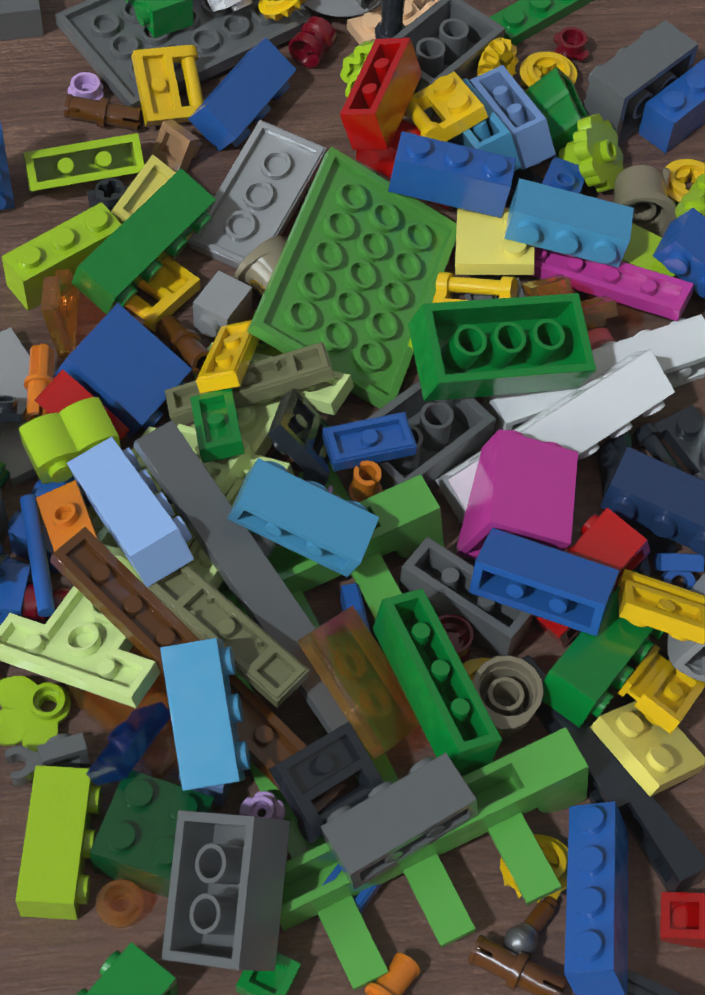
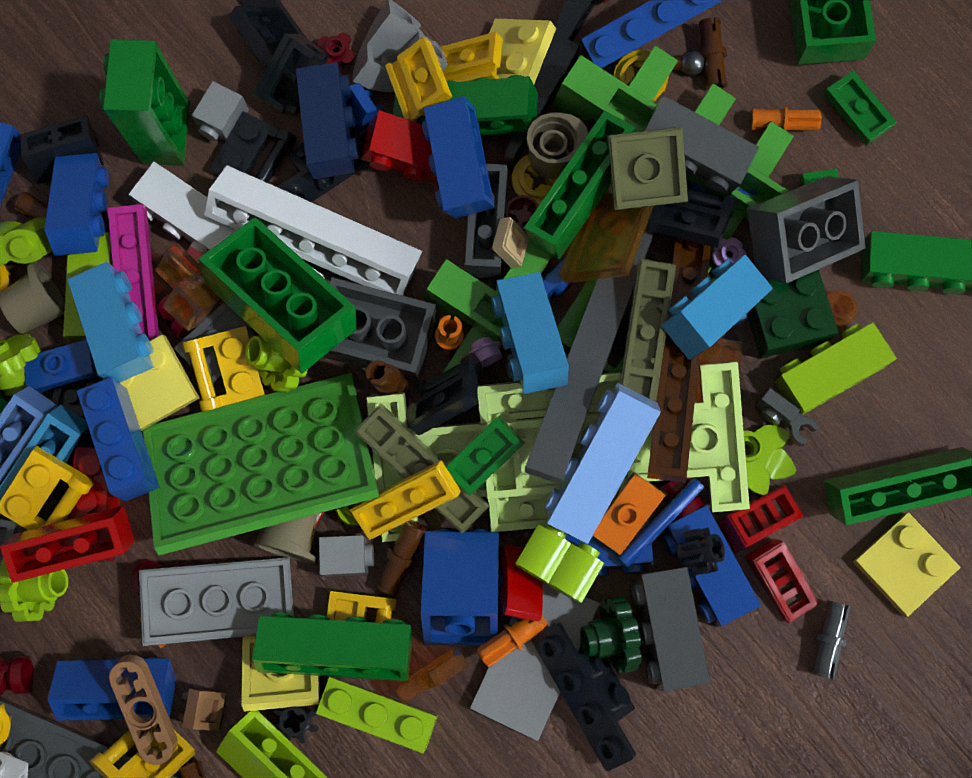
camera: 115 degrees left, 20 degrees up
clear blue plate [86,702,171,785] -> none
blue plate [322,412,417,472] -> none
dark pink slope [456,429,578,560] -> none
none -> medium nougat beam [109,655,177,765]
none -> reddish brown pin [366,360,408,394]
none -> tan tile [492,217,529,268]
none -> olive tile [607,127,688,210]

